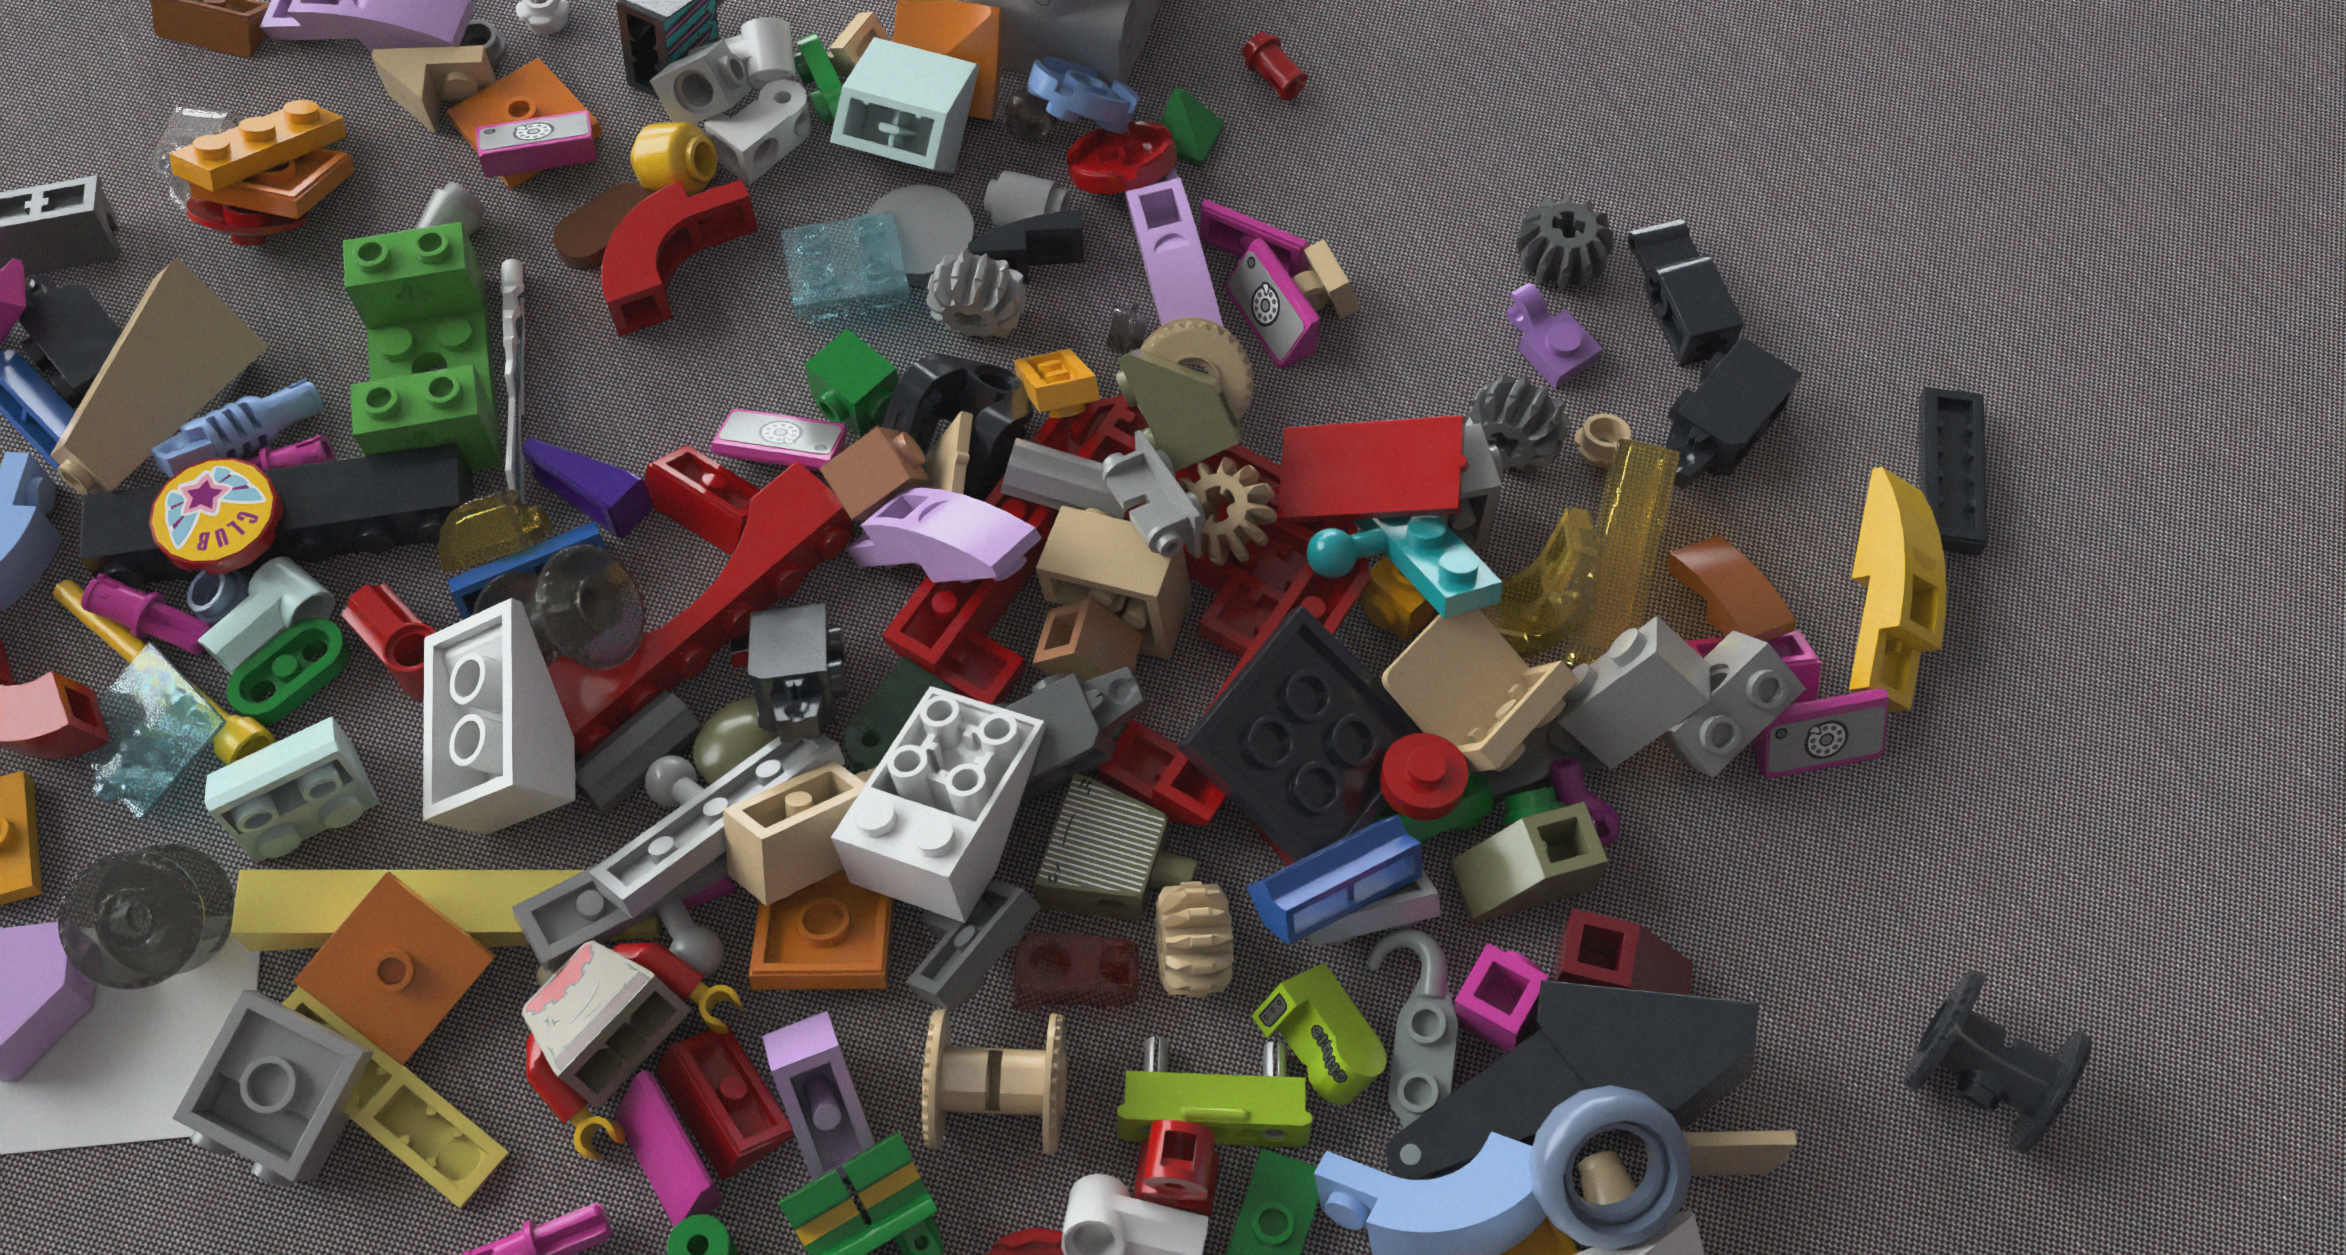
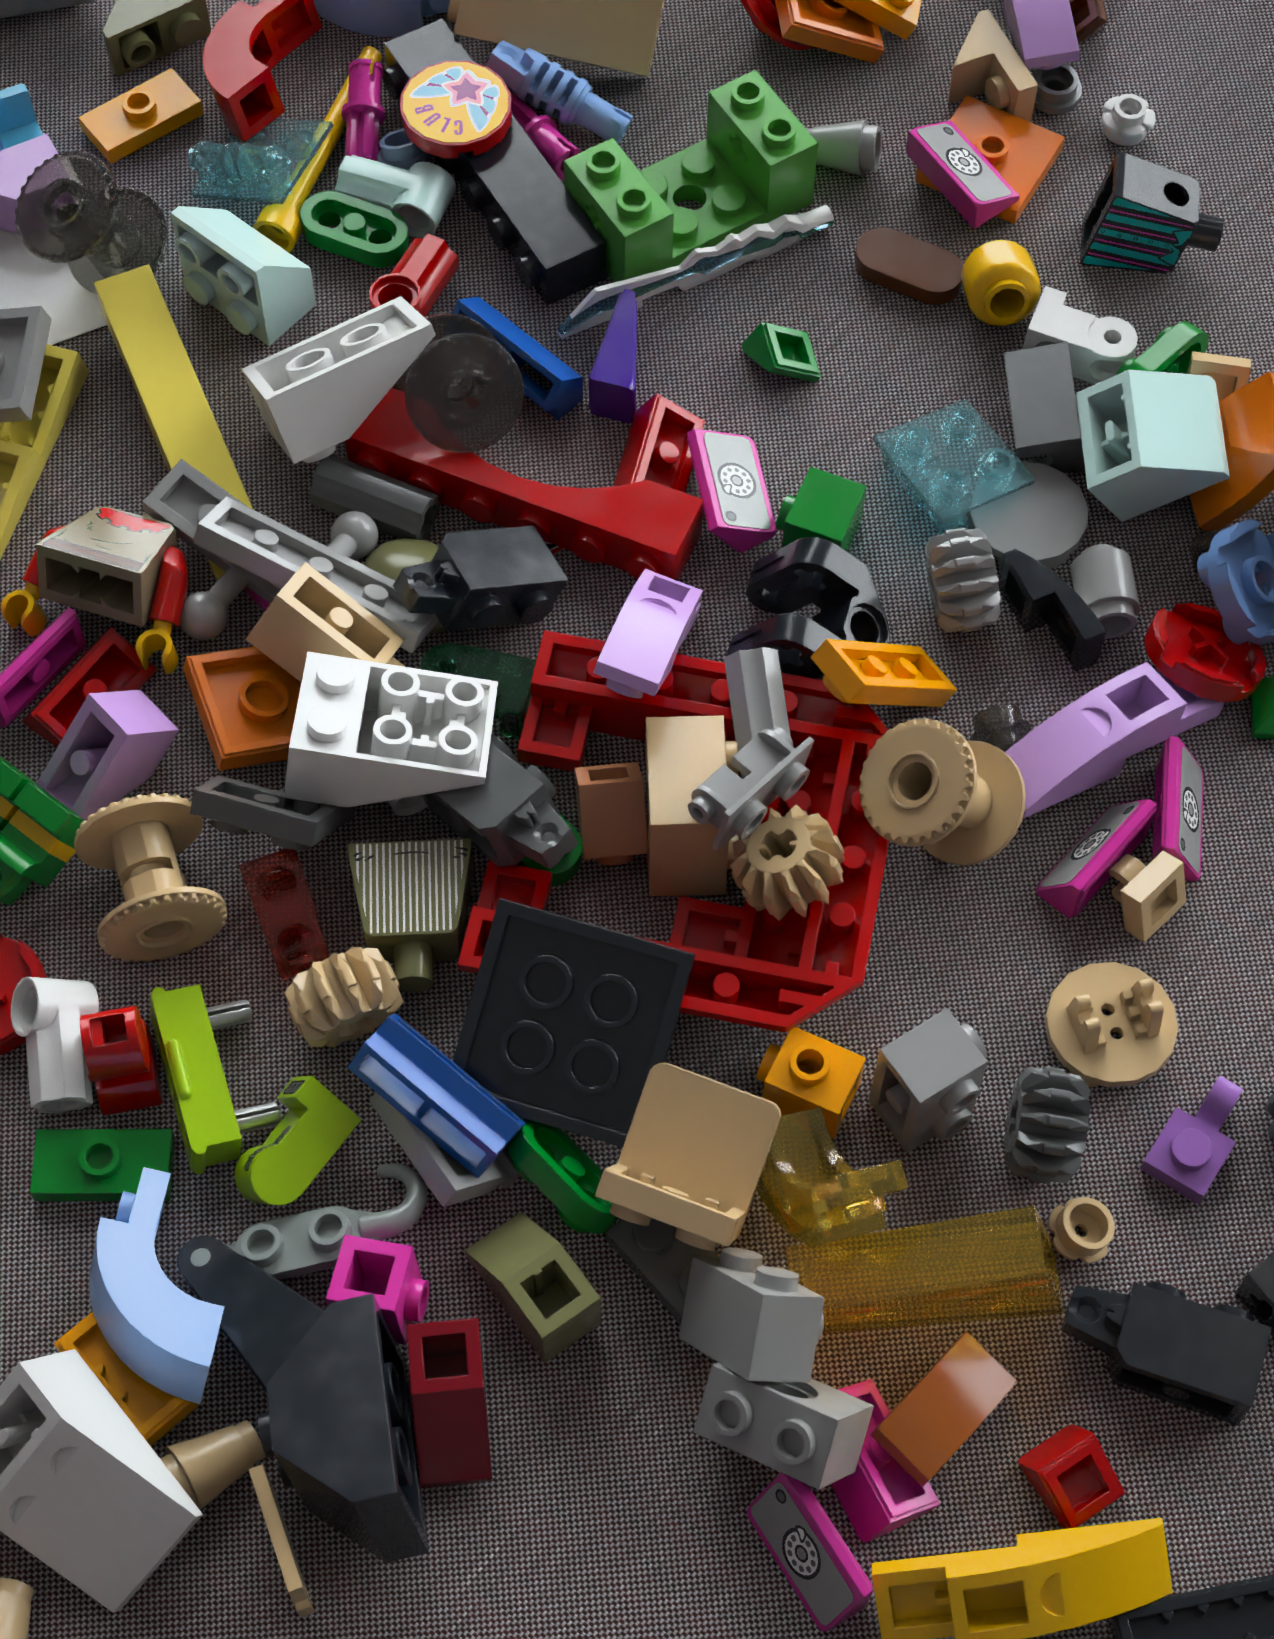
camera: 70 degrees right, 0 degrees up
orange plate [293,872,497,1065] -> none
clear yellow brick [438,489,555,573] -> none
red arch [601,179,758,337] -> none
light grey brick [650,40,751,124] -> none
white piece [689,17,796,92] -> none
nougat brick [819,426,931,521] -> none
tan piece [924,411,973,494] -> none
olive slope [1116,349,1245,472] -> none
red piece [1274,415,1469,524] -> none
teal plate [1307,515,1502,619] -> none
red wheel [1380,733,1468,821] -> none
green plate [1500,787,1565,825] -> none
sand blue wheel [1529,1085,1692,1250] -> none
magenta arm [1548,757,1621,847] -> none
none -> green slope [741,322,821,383]
none -> dark grey hinge [1004,342,1085,473]
none -> red slope [1017,1424,1126,1529]
none -> tan plate [1044,962,1178,1087]

